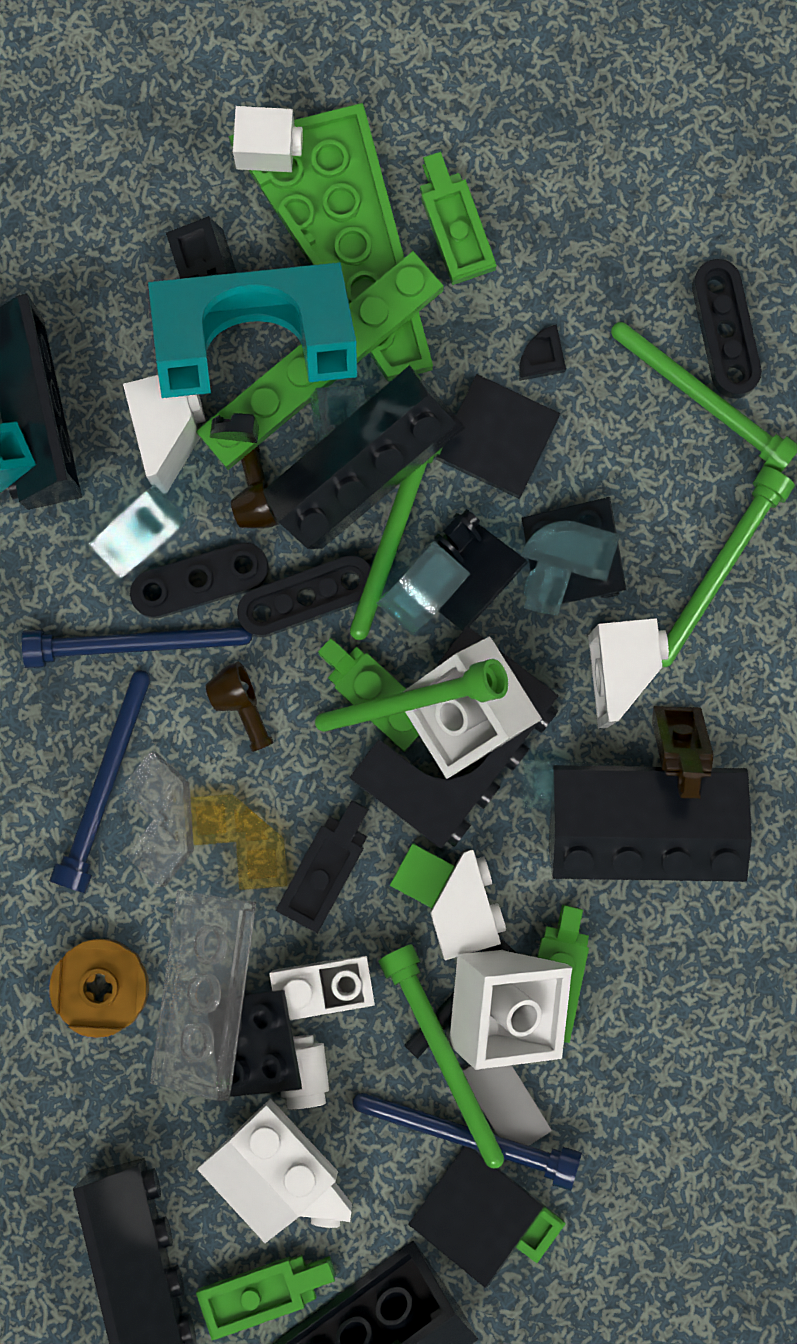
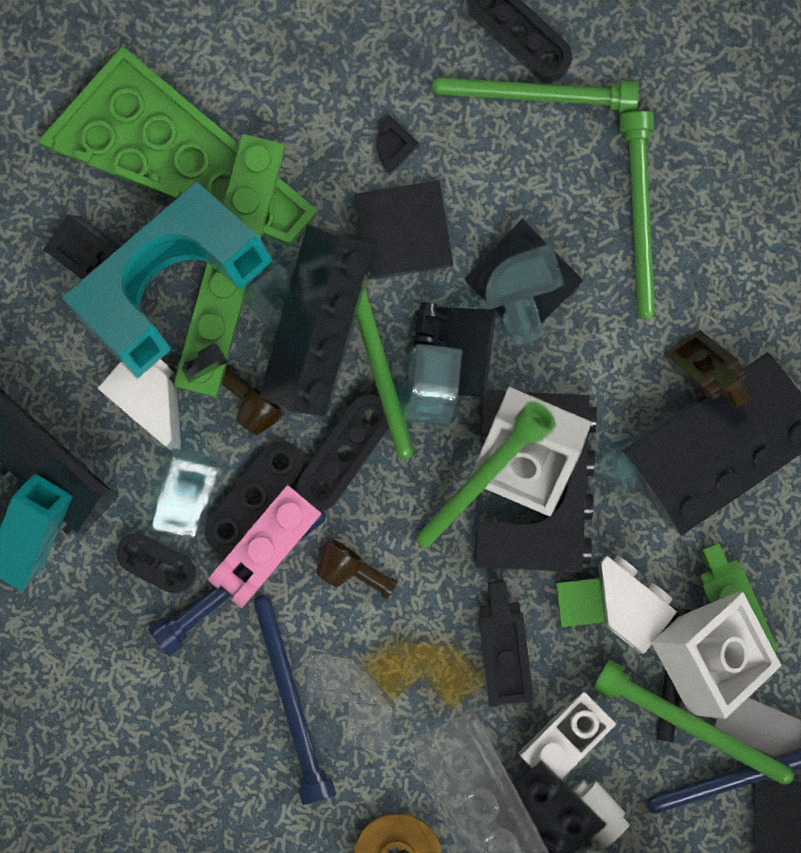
camera: 30 degrees left, 0 degrees up
white brick [233,106,303,172] -> none
bright green hinge [318,638,420,752] -> none
bright green hinge [420,152,497,285] -> none
white slope [588,618,669,729] -> none
none -> black beam [116,533,196,594]
none -> bright pink plate [208,485,322,609]

